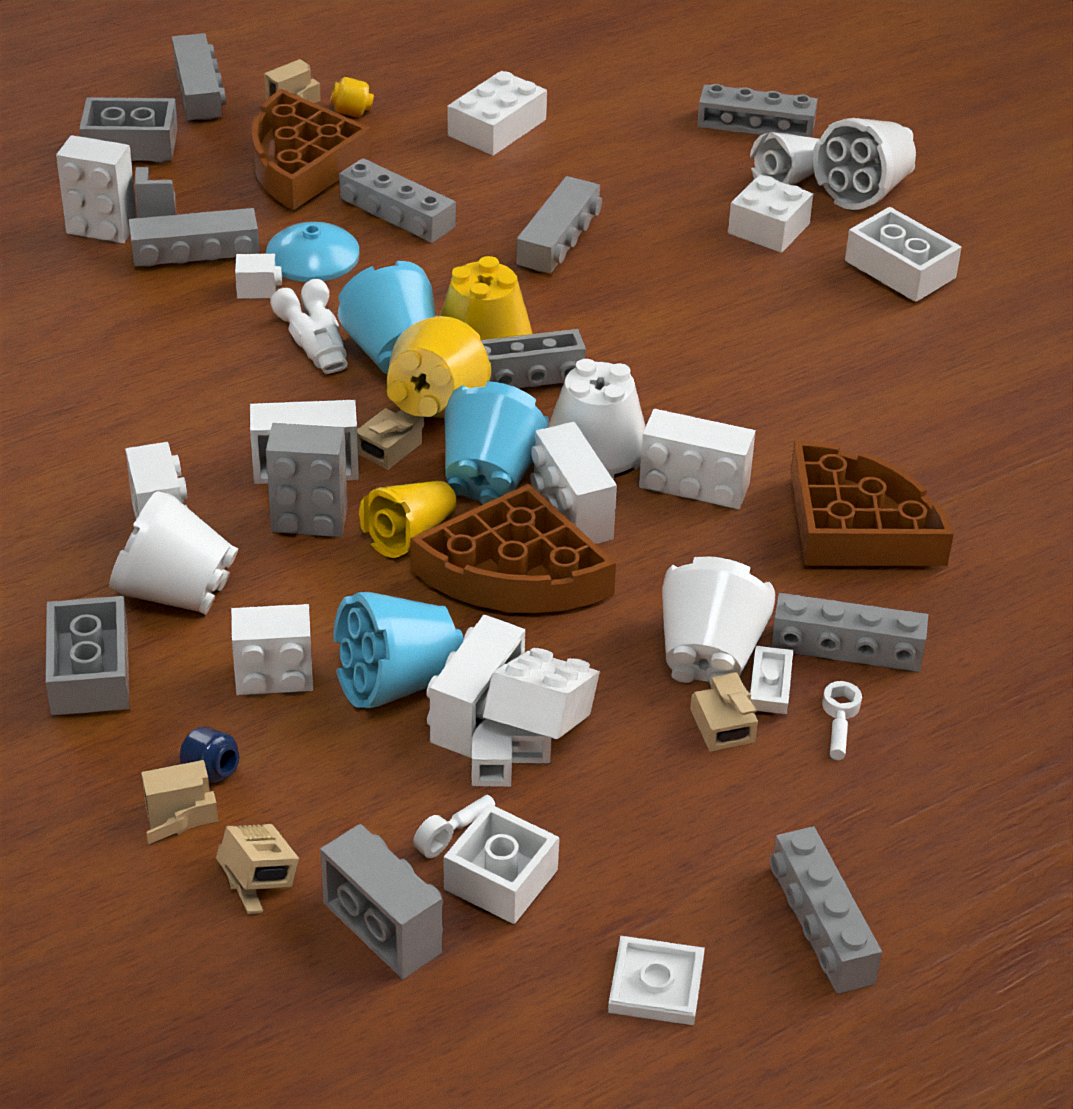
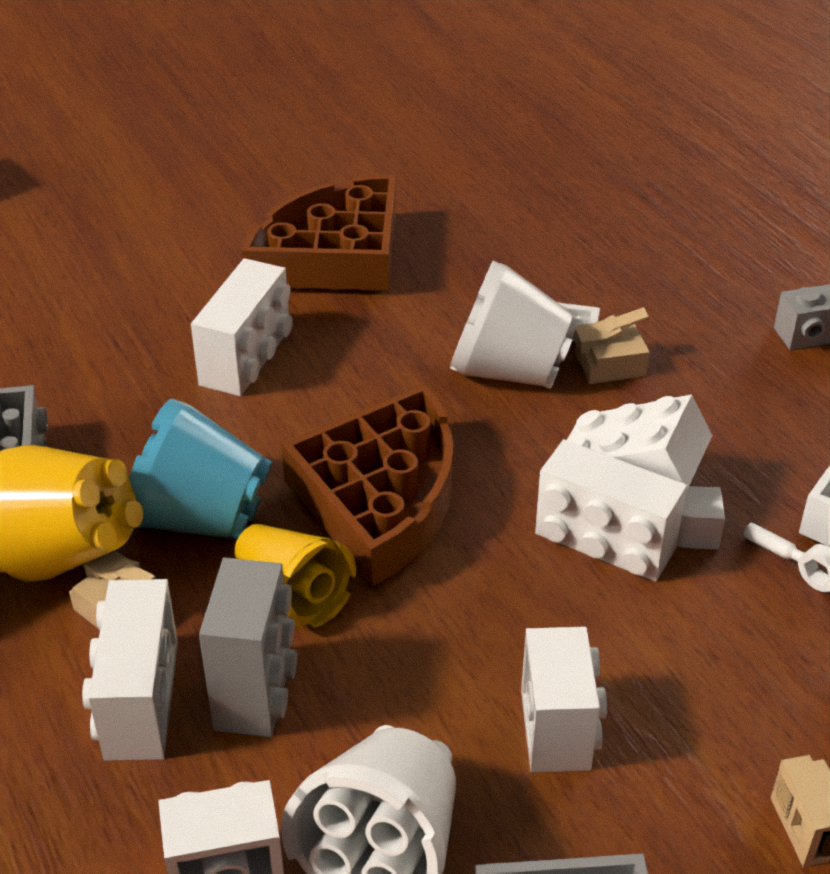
camera: 85 degrees left, 0 degrees up
dark blue head [179,727,240,783] -> none
medium azure cone [333,592,464,708] -> none
white brick [530,421,617,544] -> none
white cone [549,359,646,479] -> none
light grey brick [771,593,928,672] -> none
white piece [822,681,862,760] -> none

